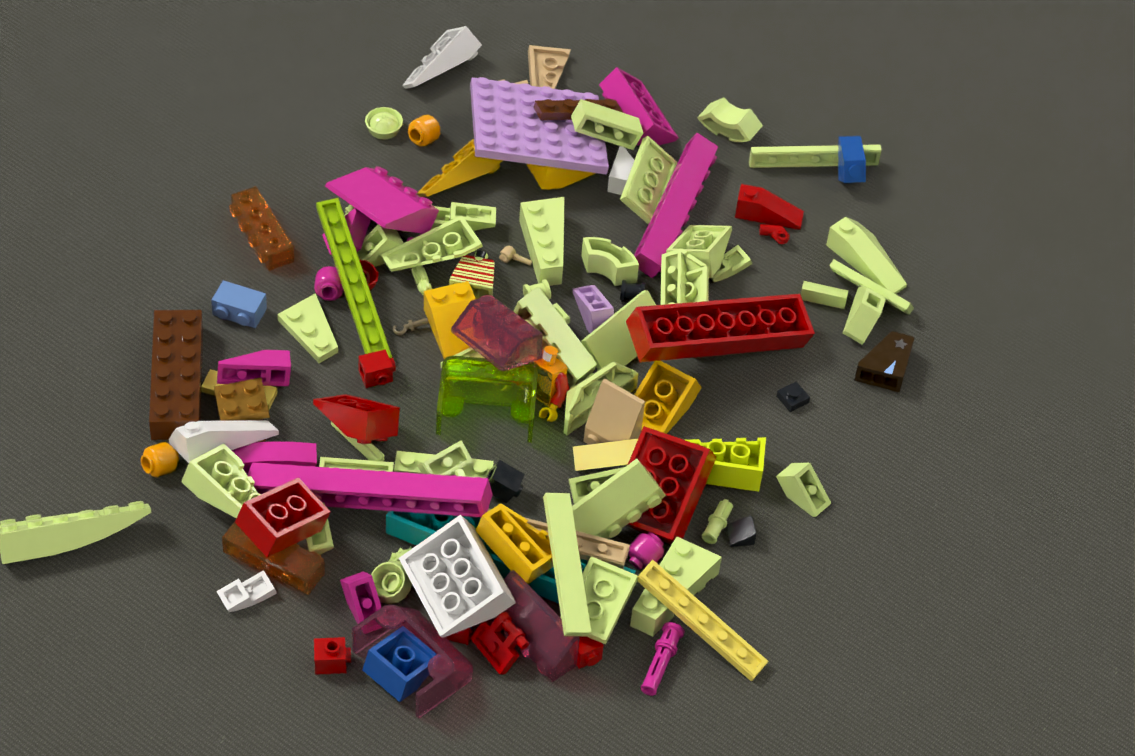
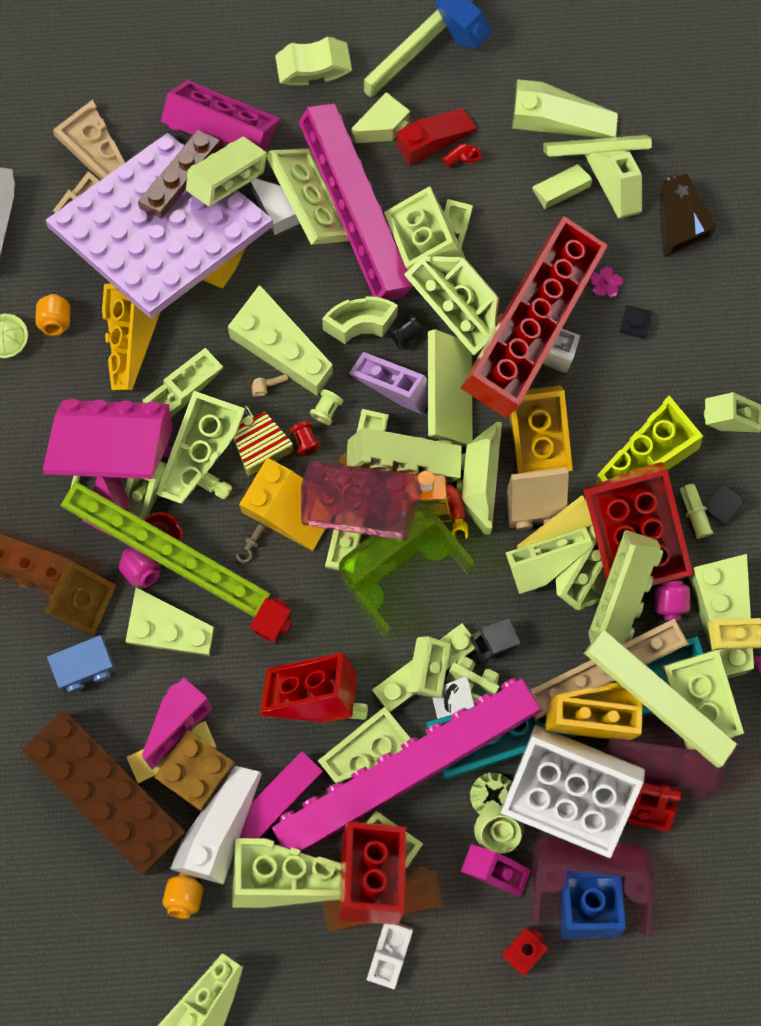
camera: 40 degrees left, 25 degrees up
none -> pearl gold plate [44,561,116,636]
none -> red bush [289,421,321,456]
none -> yellowish green slope [352,92,410,143]
none -> yellowish green slope [506,527,593,594]
none -> white slope [542,329,580,373]
none -> dark pink plant [590,266,623,298]

